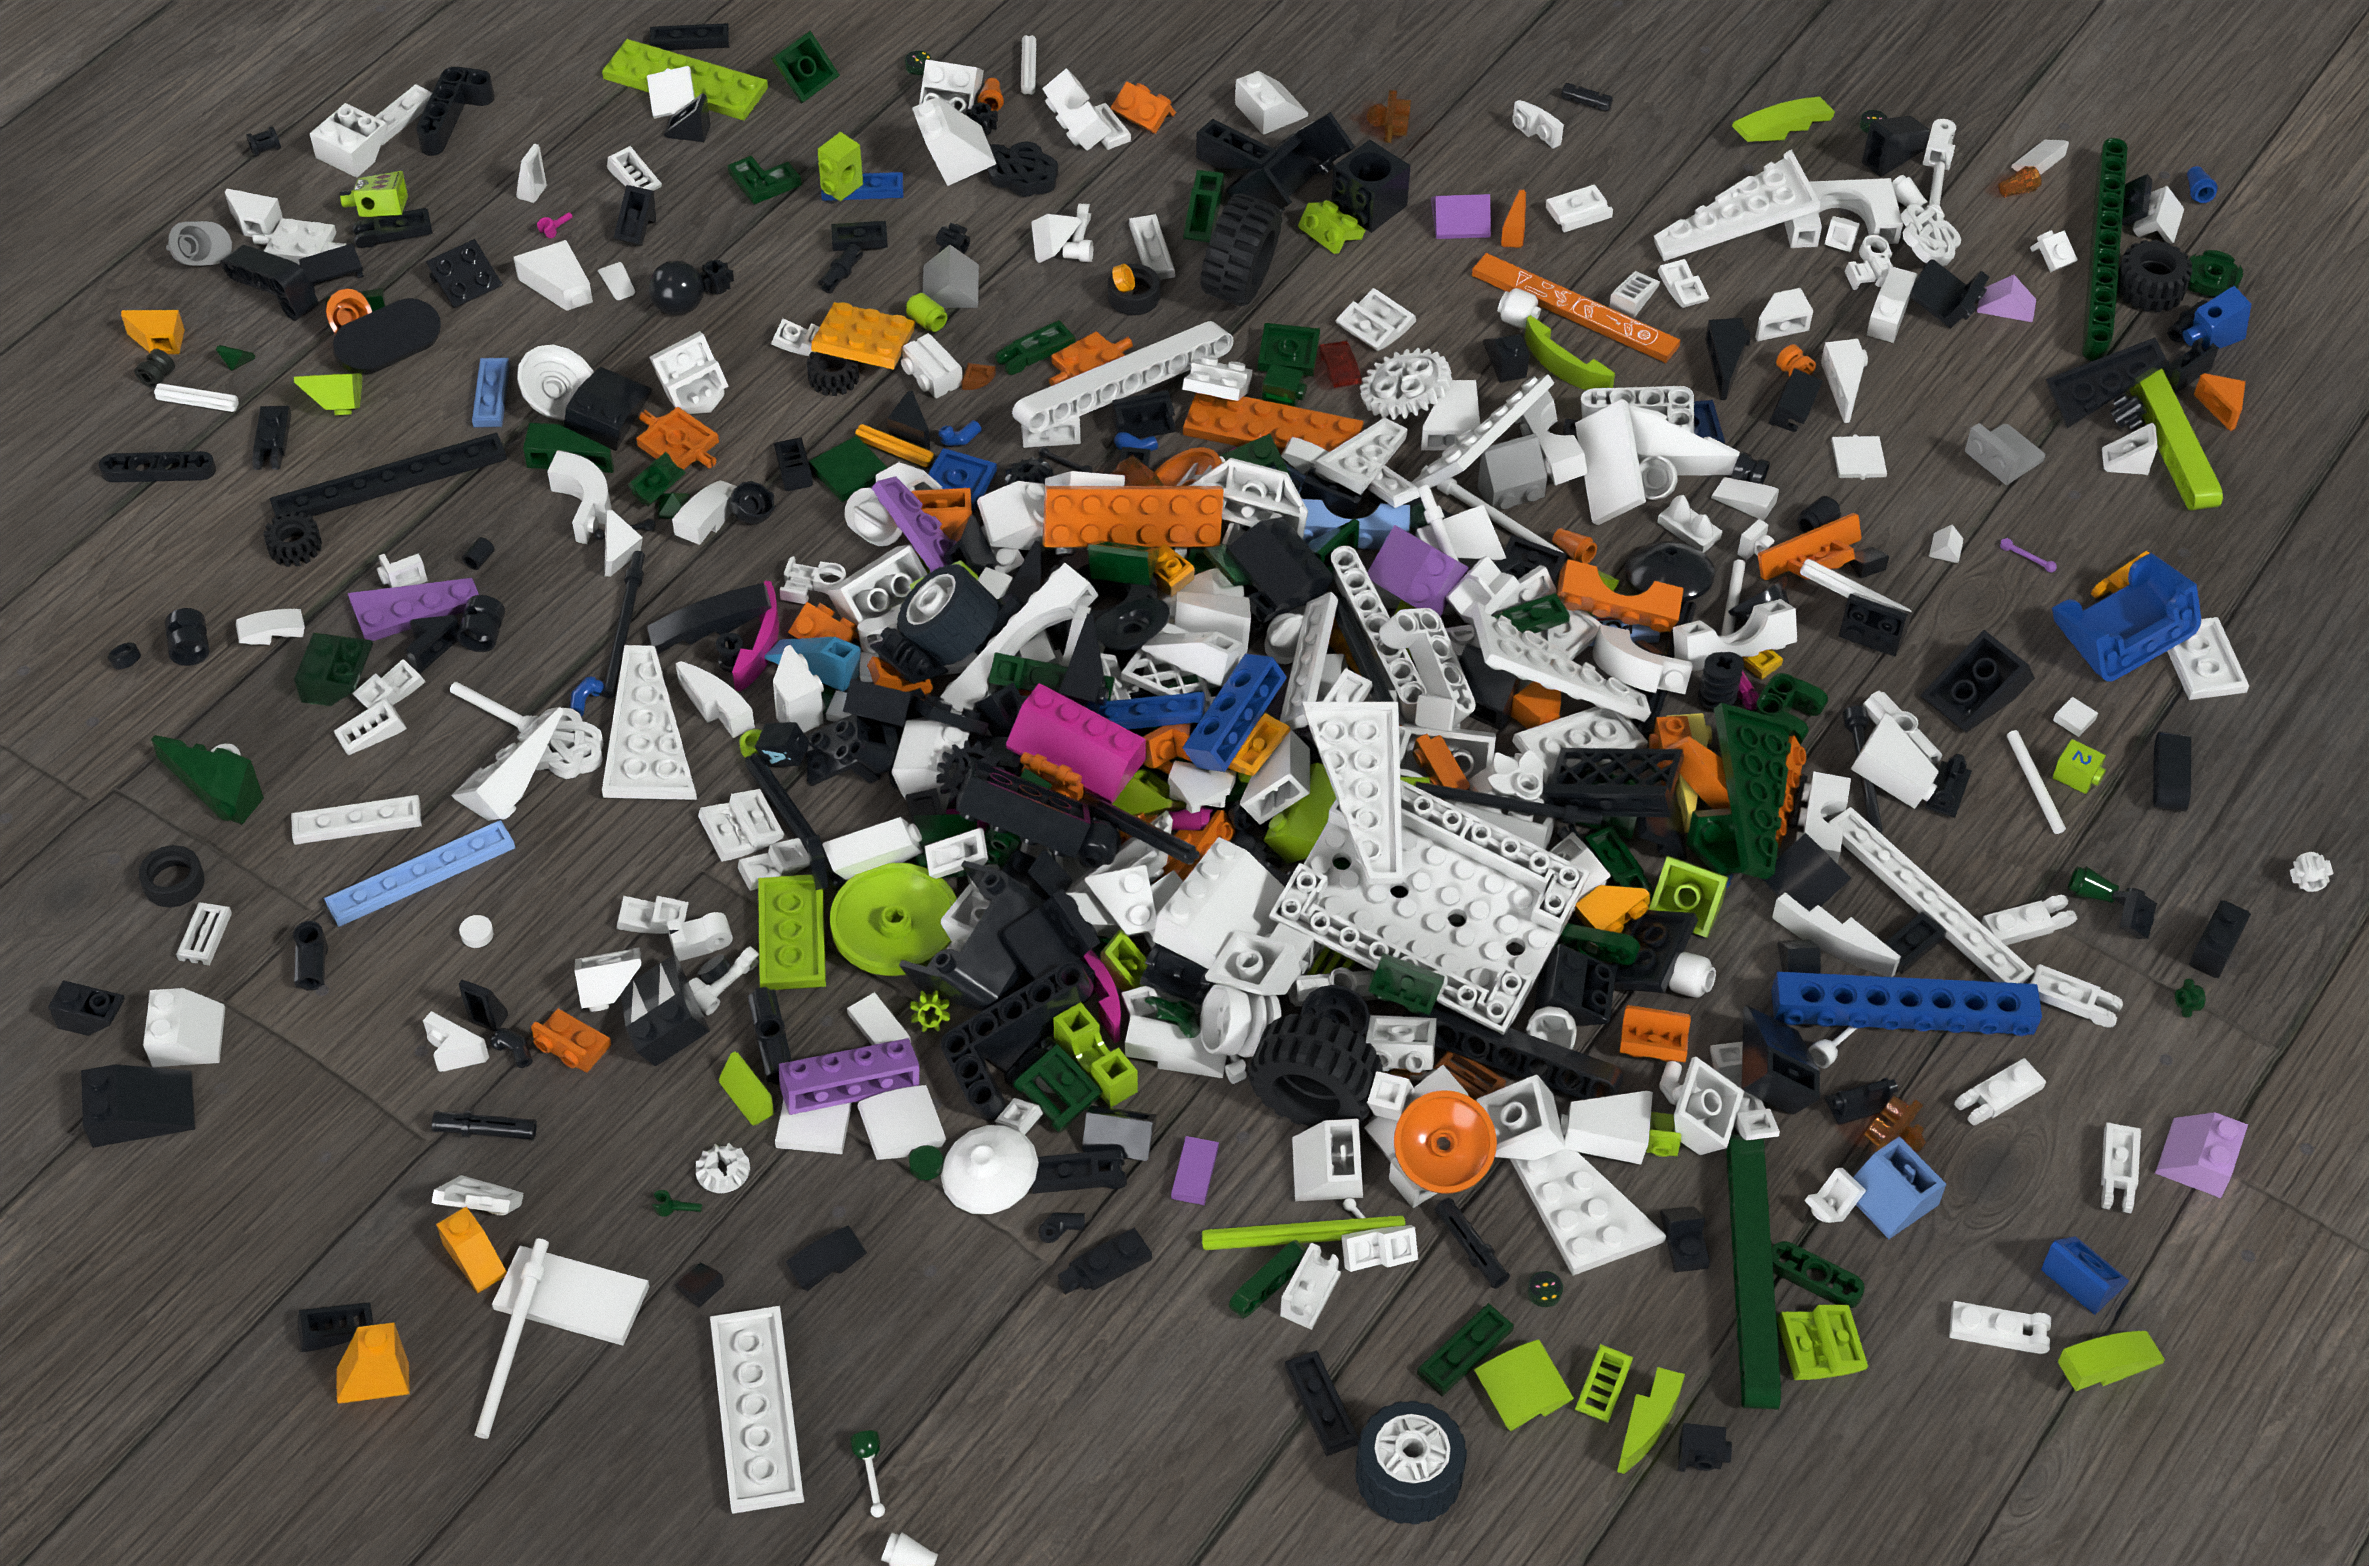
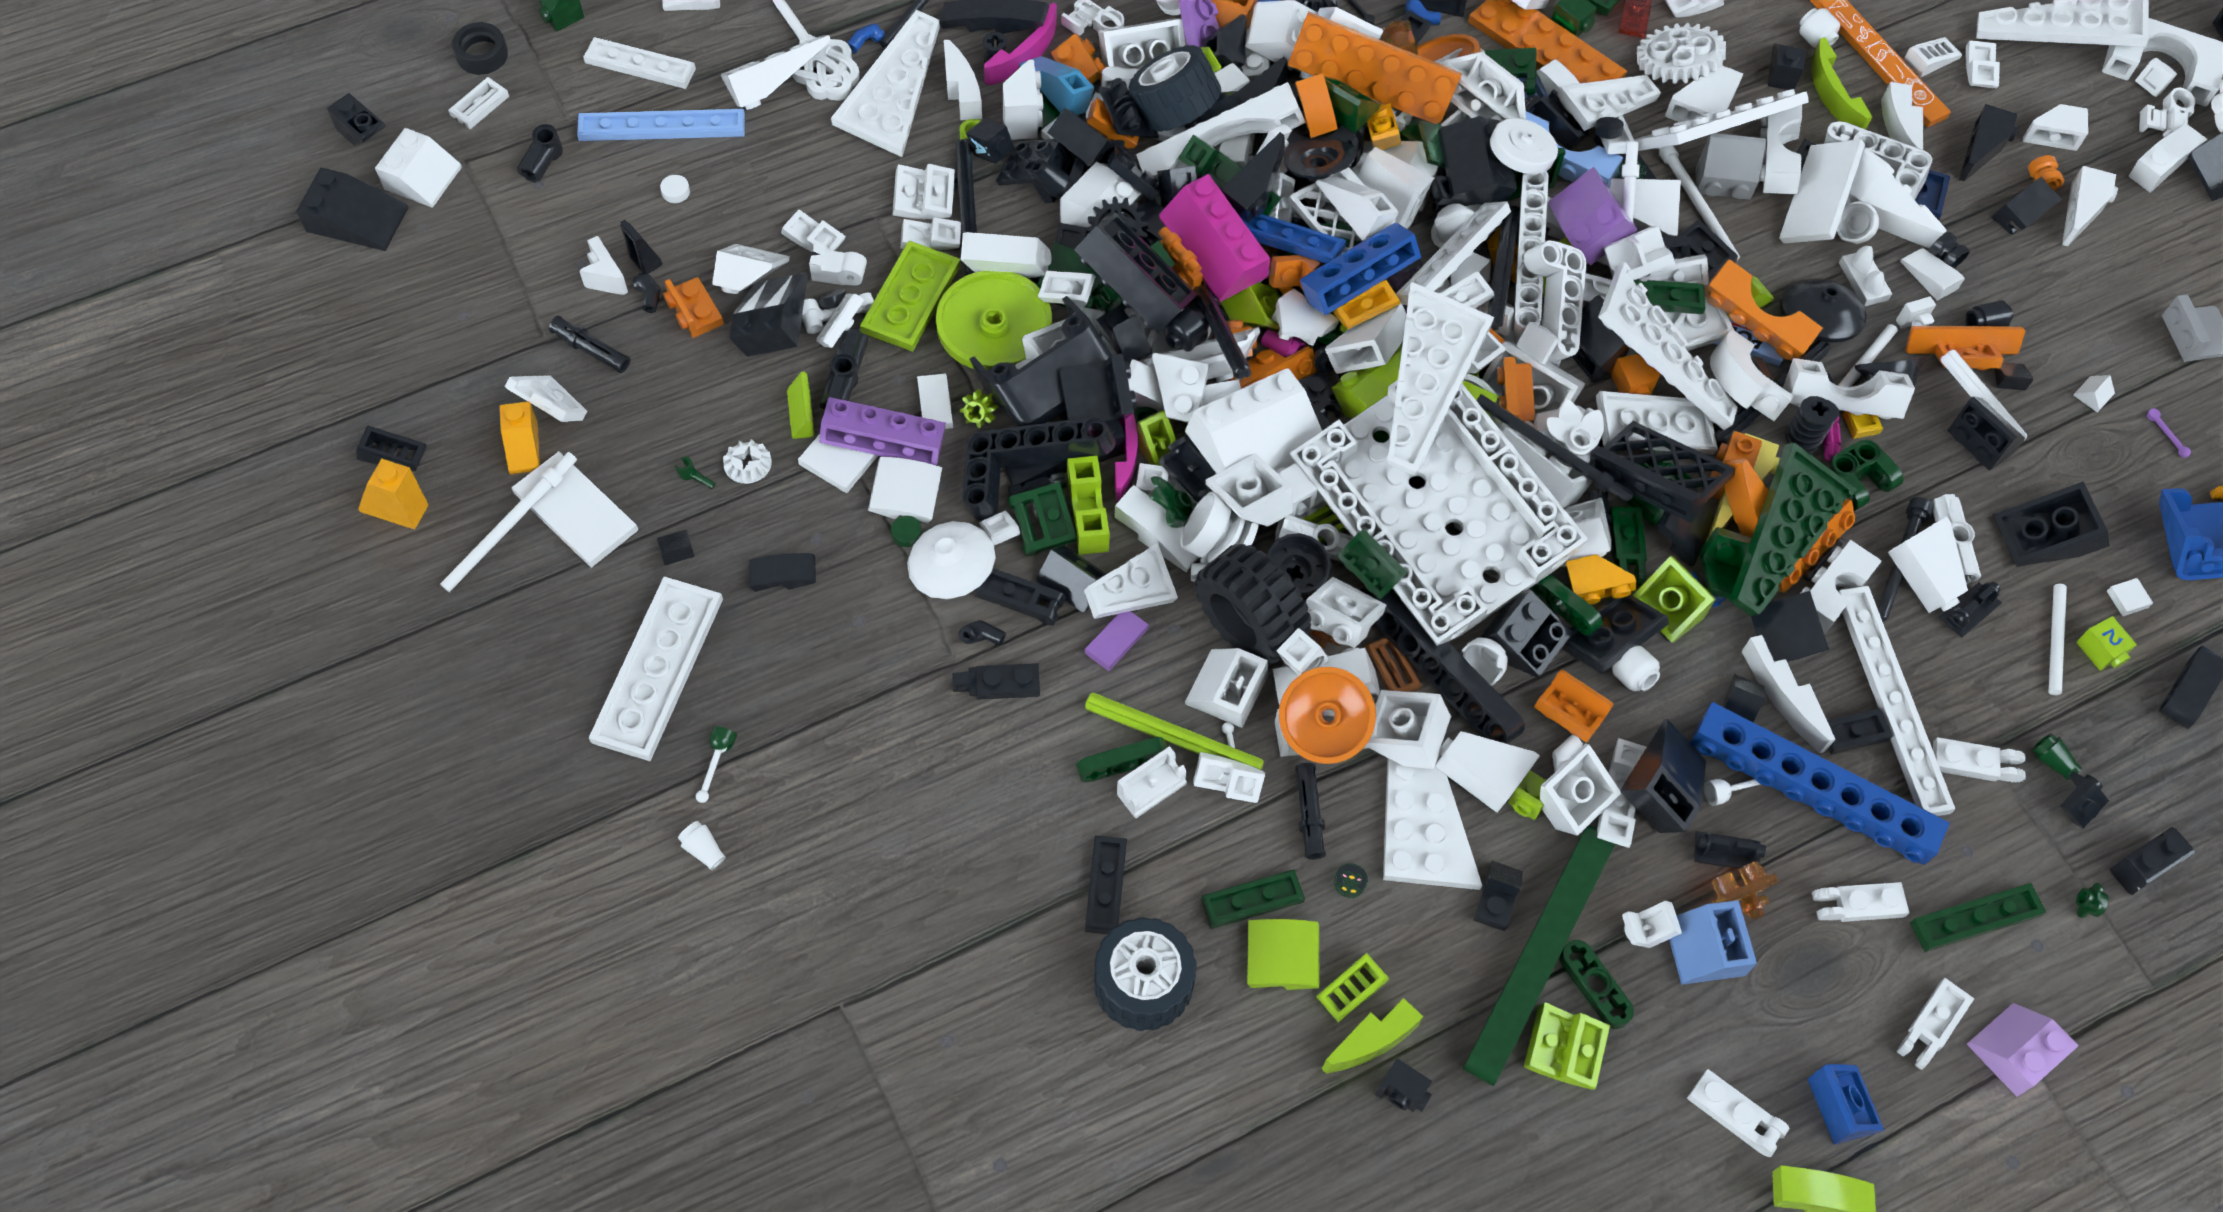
camera: 25 degrees right, 10 degrees up
black plate [807,835,832,890] -> none
orange cone [1552,528,1597,564] -> none
white piece [1831,434,1887,480] -> none
white hinge [2030,964,2123,1028] -> none
none -> white plate [817,294,864,348]
none -> white wing [1084,542,1178,619]
none -> orange slope [1295,73,1338,138]
none -> white wheel [1490,118,1558,174]
none -> black tile [1595,117,1624,139]
none -> white slope [1881,82,1923,150]
none -> dark green plate [1910,883,2047,952]

